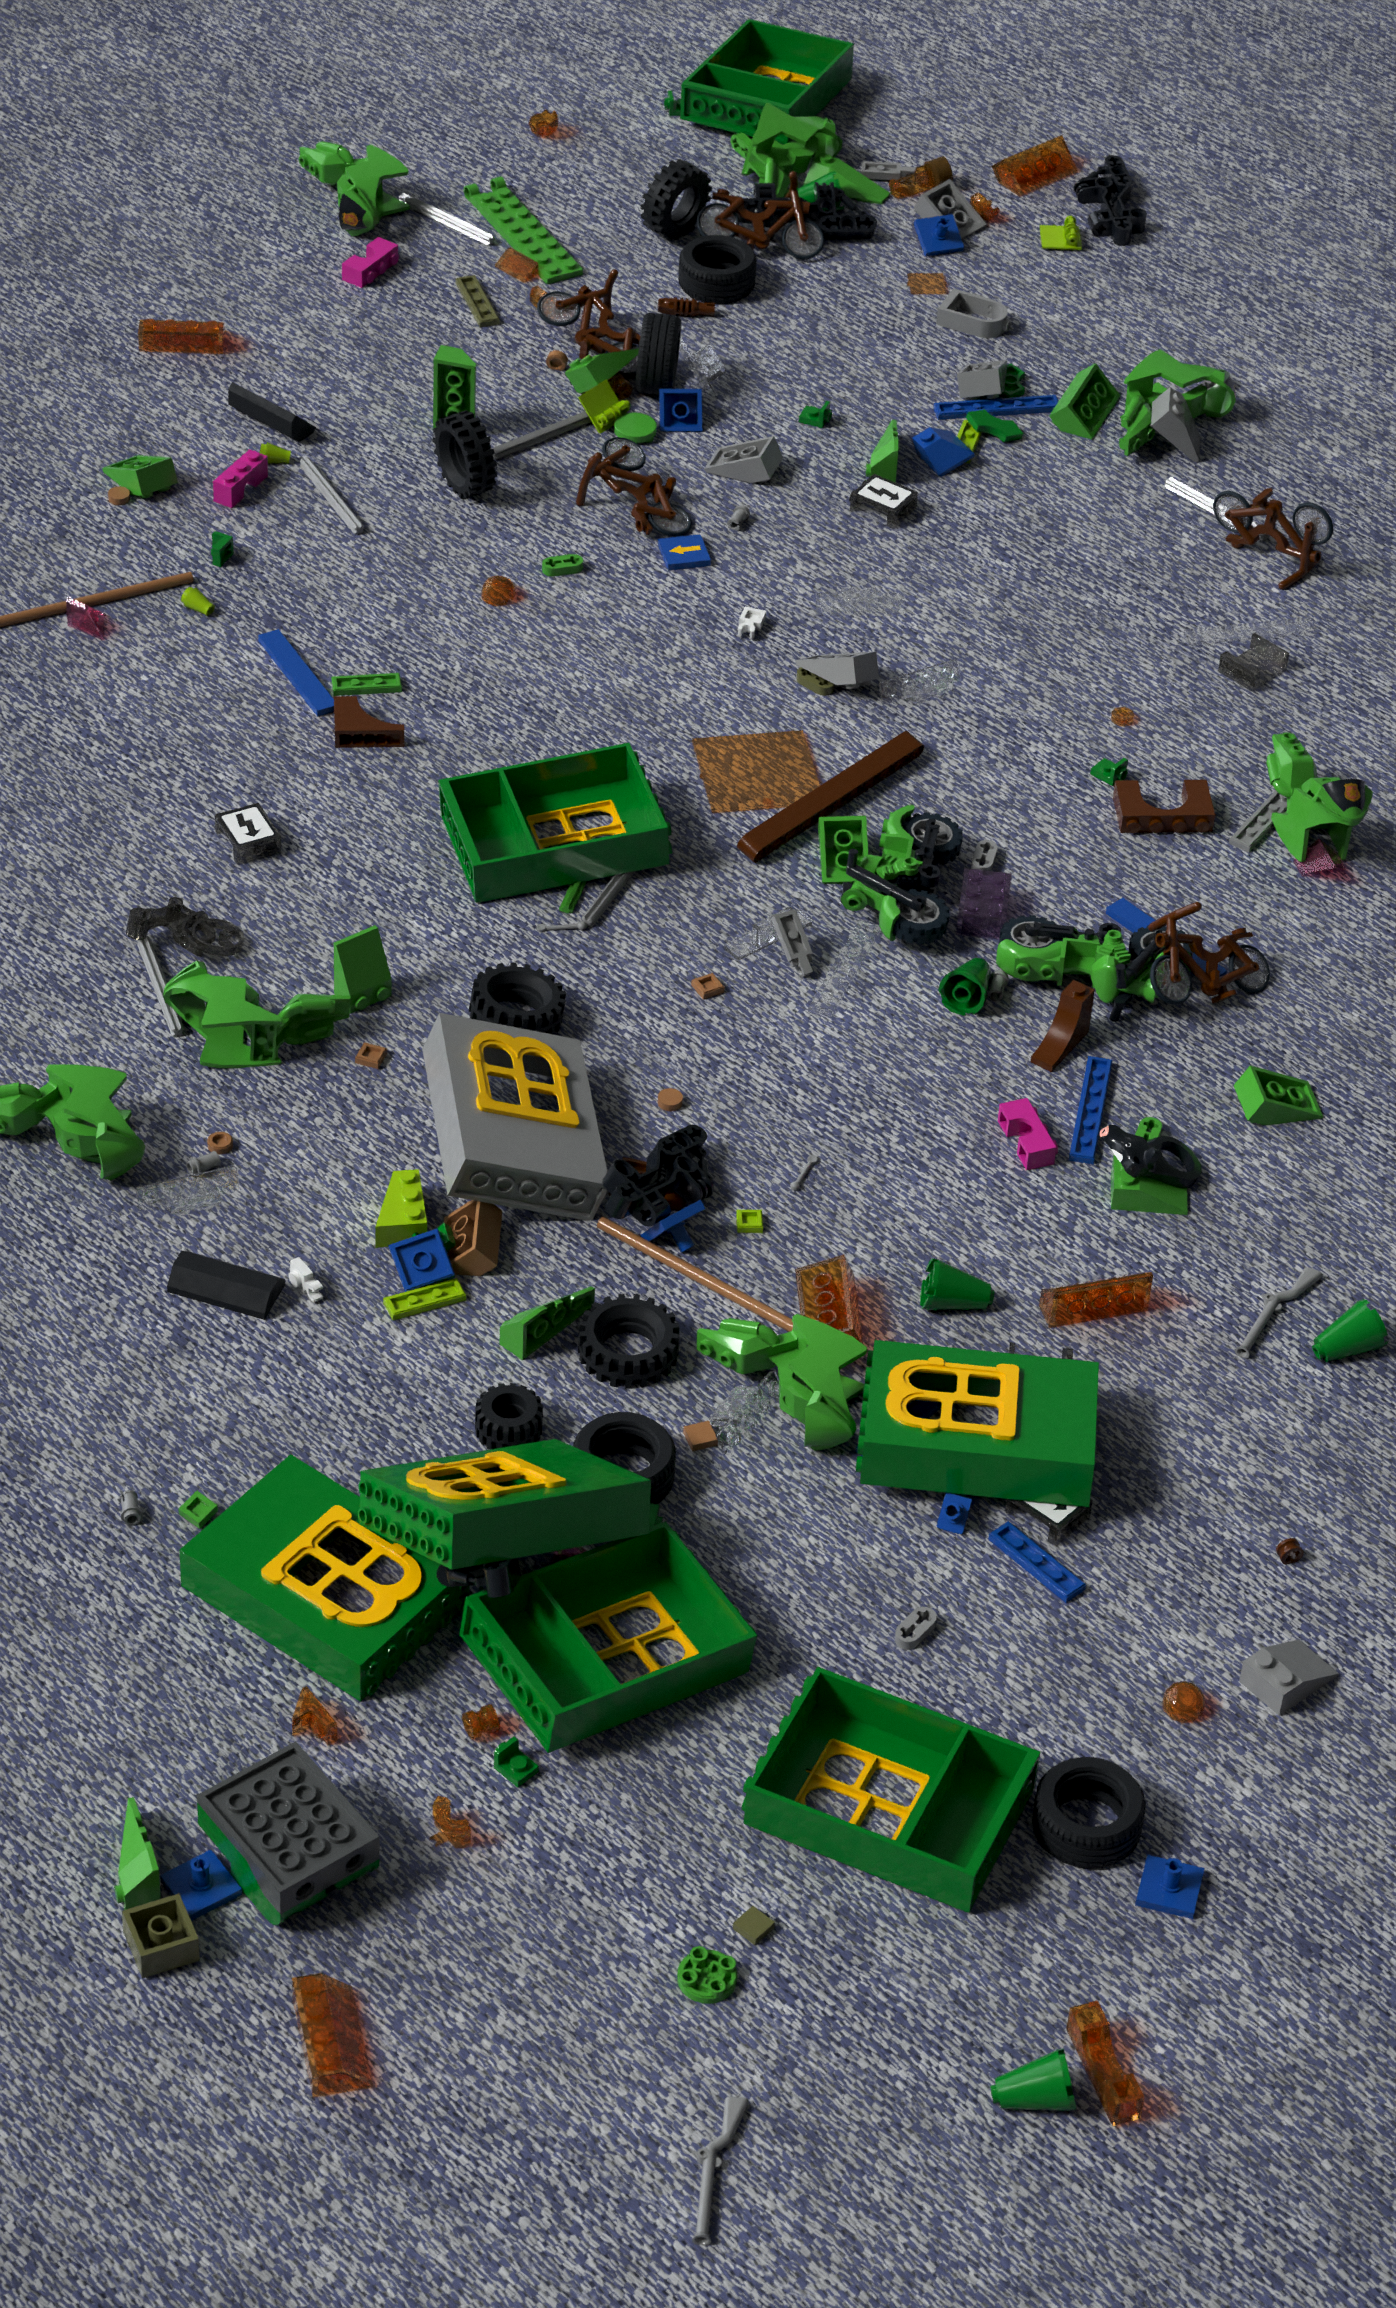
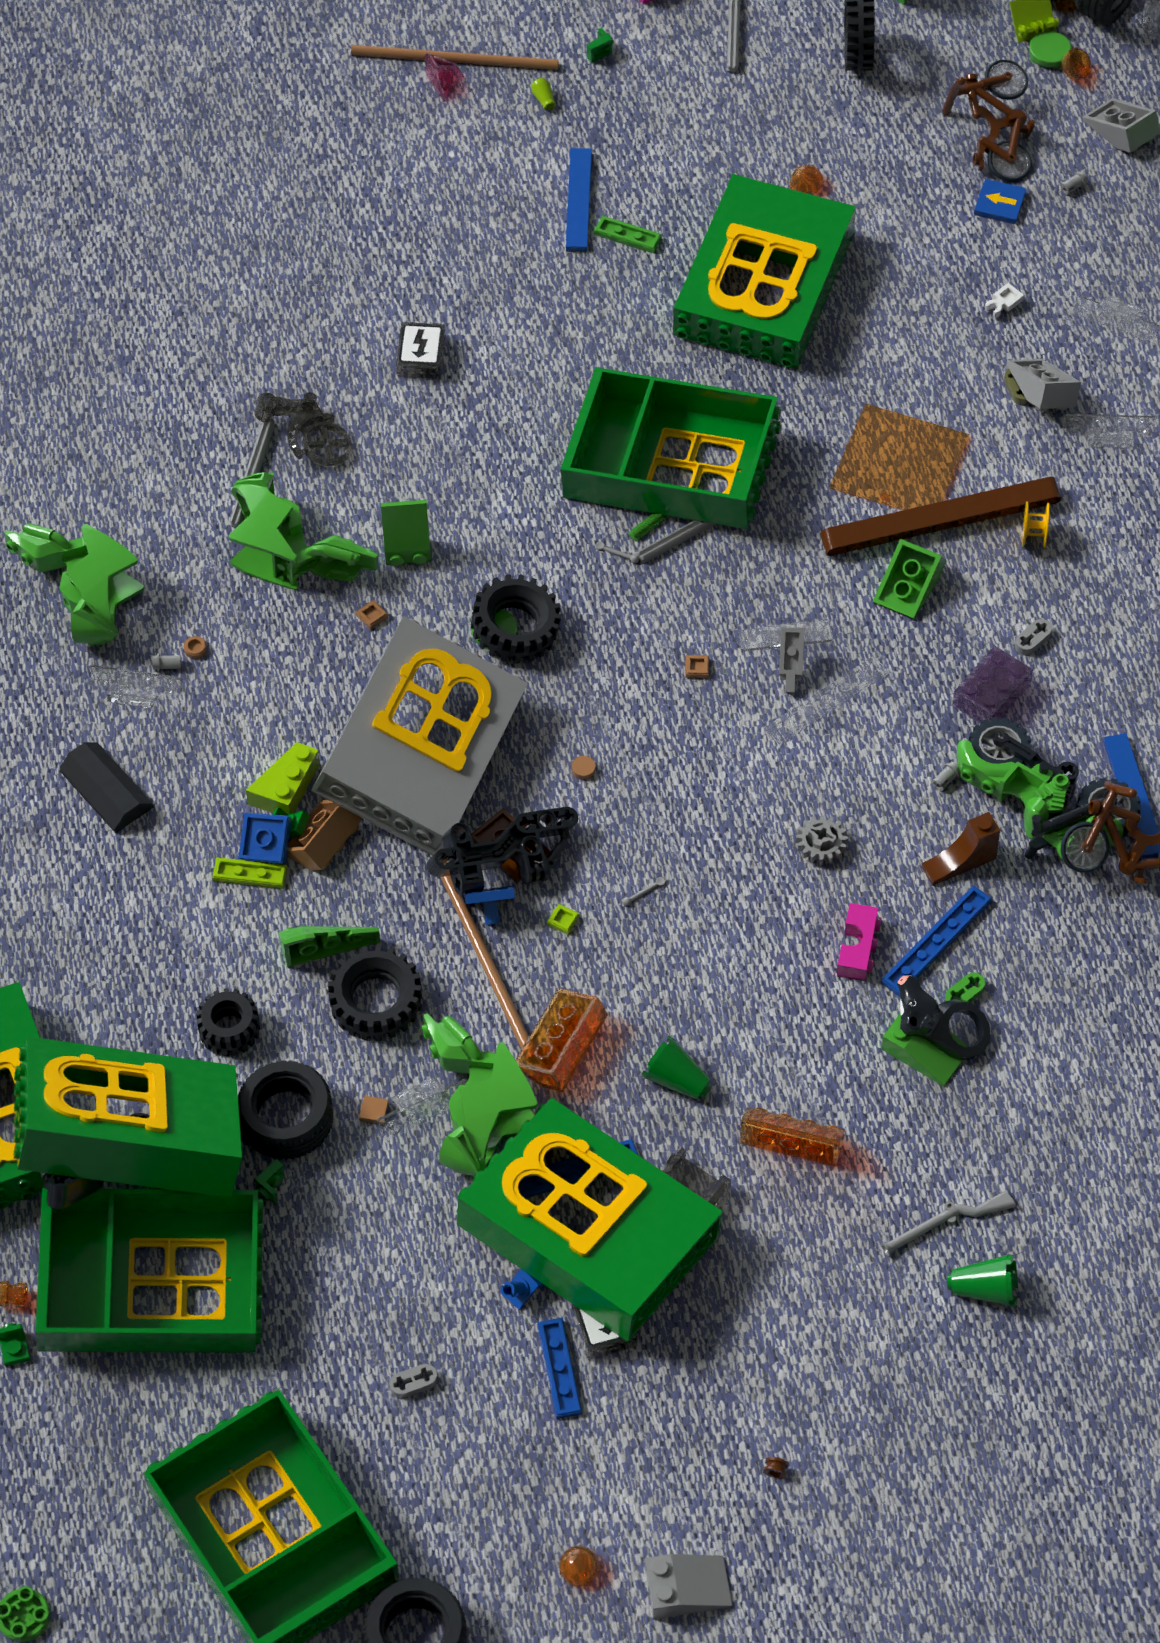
camera: 35 degrees right, 15 degrees up
white plate [289,1257,323,1302] -> none
reddish brown arch [334,696,405,748] -> none
light grey axle [492,411,592,460] -> none
bright green beam [542,554,583,576] -> none
blue slope [659,389,702,432] -> none
olive tile [733,1906,775,1945] -> none
piece [840,805,963,944] -> none
green cone [938,958,990,1016] -> none
bright green slope [1233,1066,1323,1125] -> none
none -> green panel [673,174,856,369]
none -> light grey gear [796,815,848,865]
none -> yellow piece [1022,501,1049,548]
none -> clear orange hair [1061,47,1091,80]

